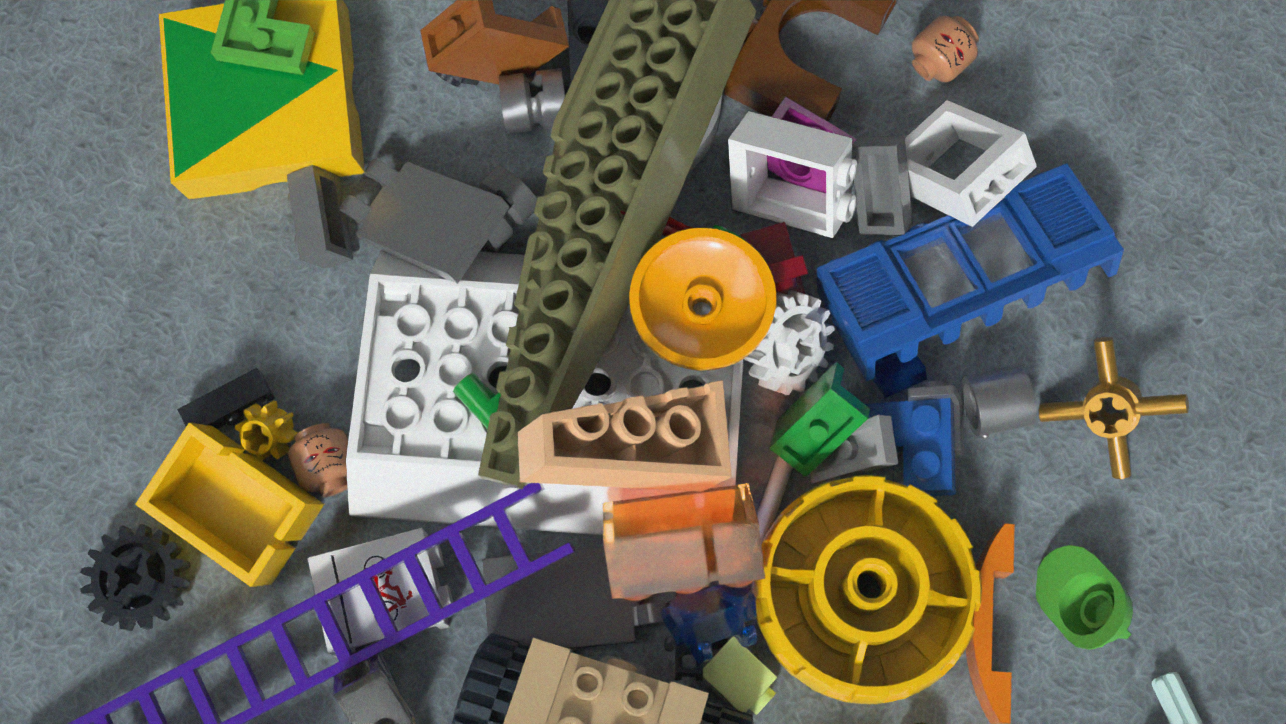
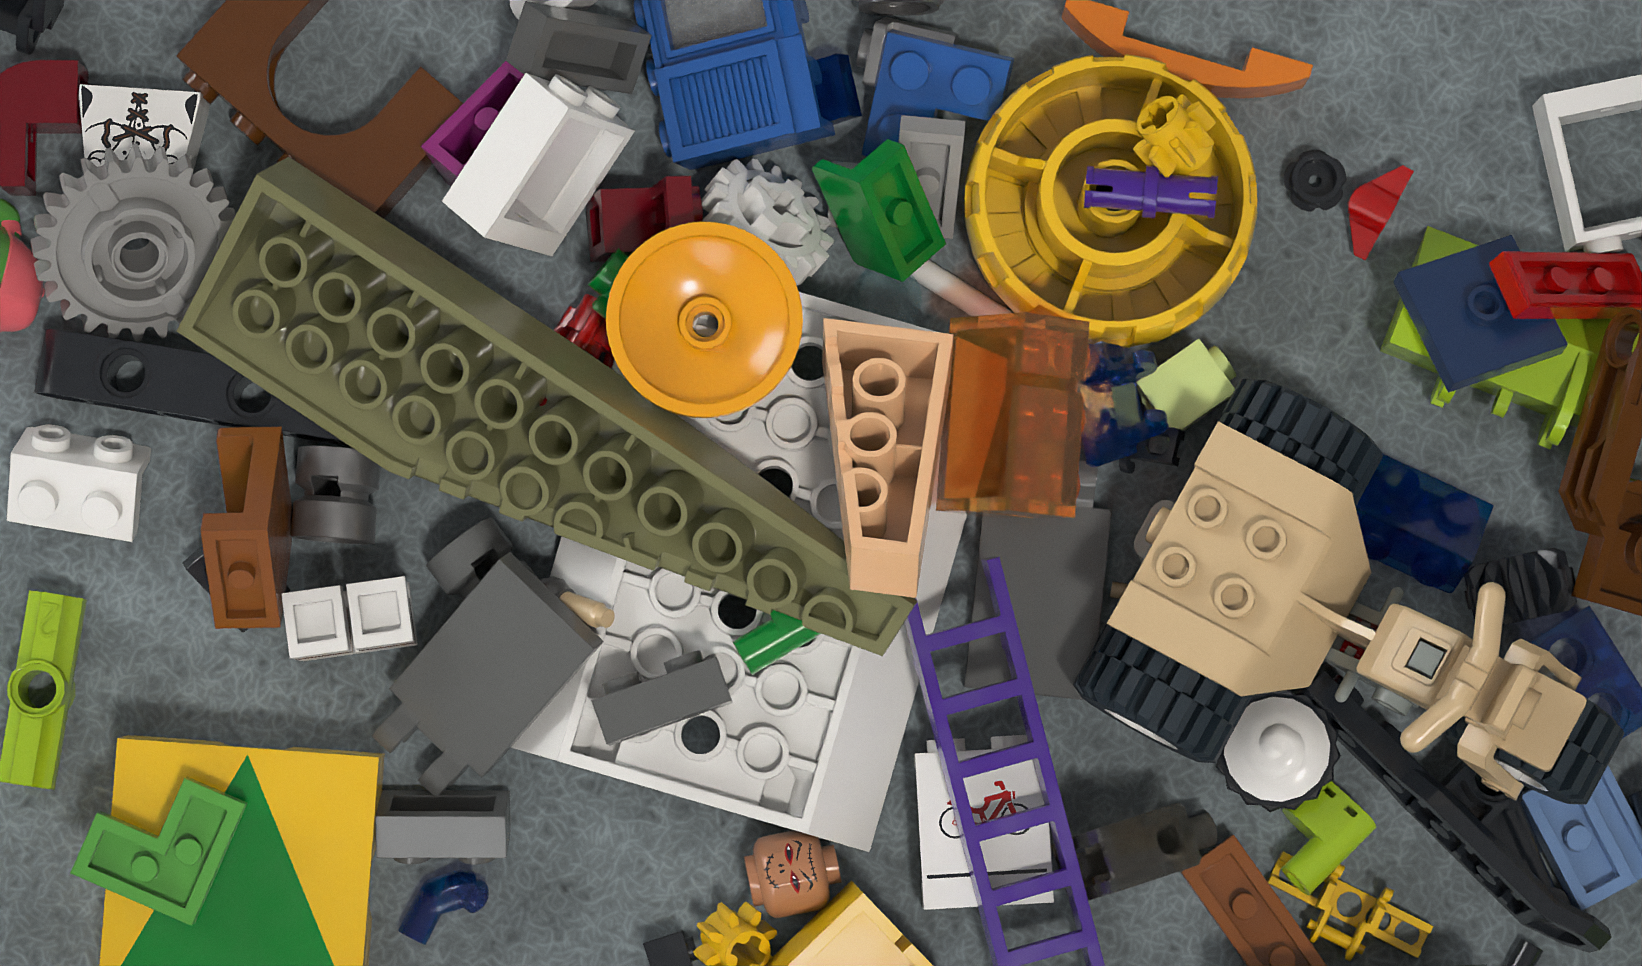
camera: 80 degrees left, 10 degrees up
none -> white hips [281,576,418,661]
none -> clear blue arm [398,869,489,945]
none -> tan piece [540,576,615,628]
none -> dark grey piece [591,650,733,746]
none -> dark purple pin [1084,165,1218,218]
none -> yellow gear [1133,94,1216,177]

